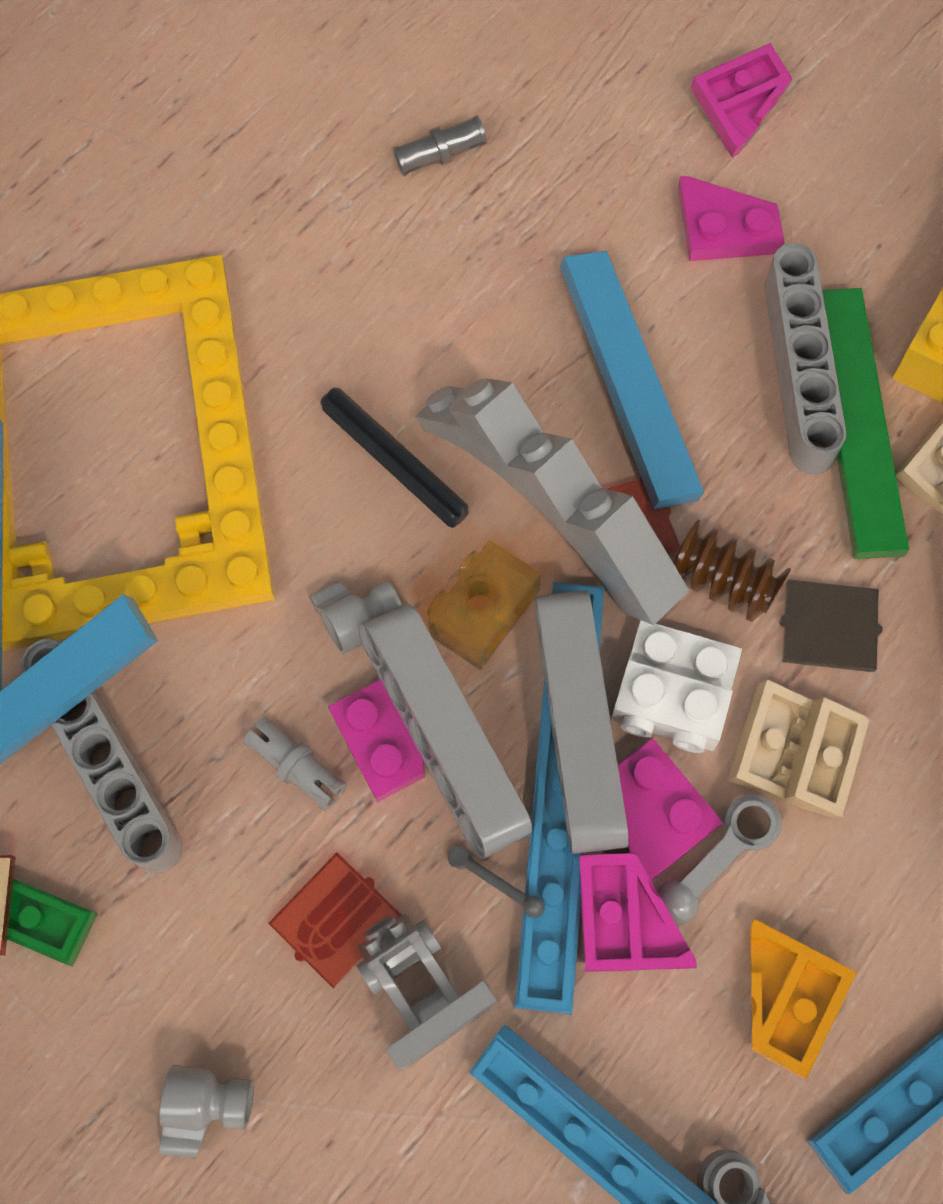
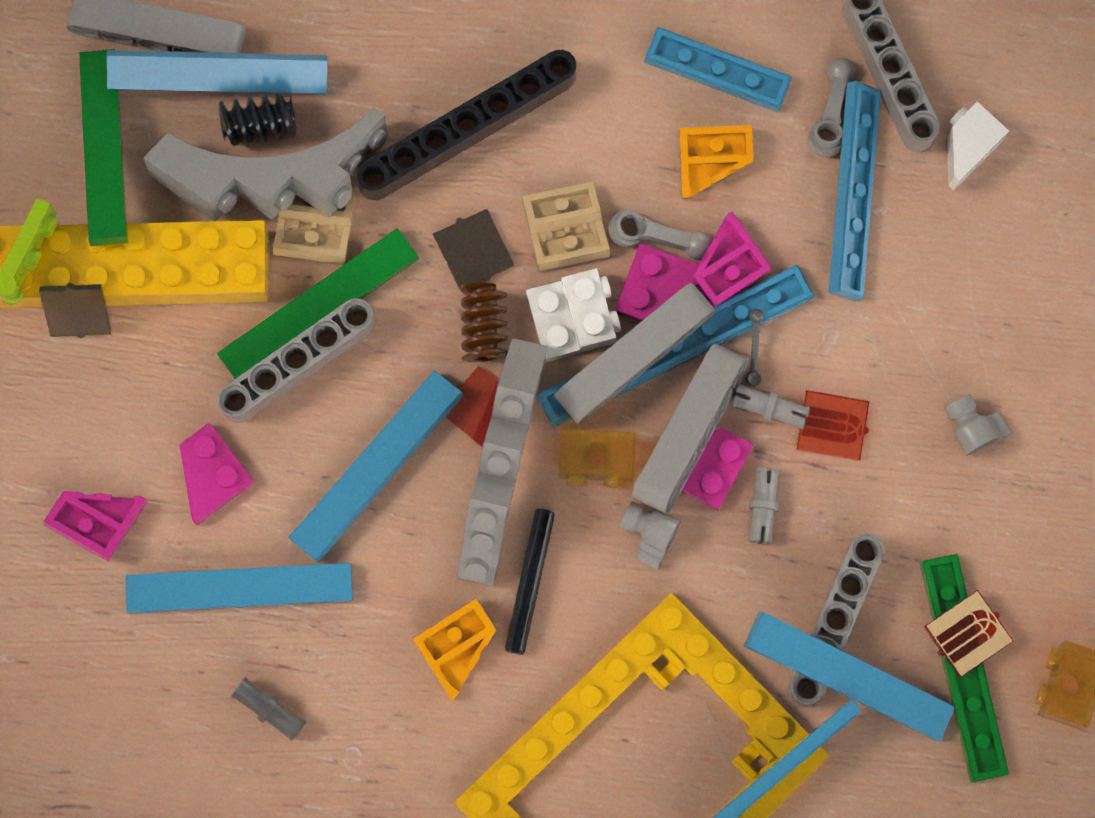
camera: 130 degrees left, 10 degrees up
light grey tile [356,914,497,1071] -> none
none -> dark azure tile [126,563,353,614]
none -> light orange wing [412,598,496,700]
none -> light grey pin [733,384,810,430]

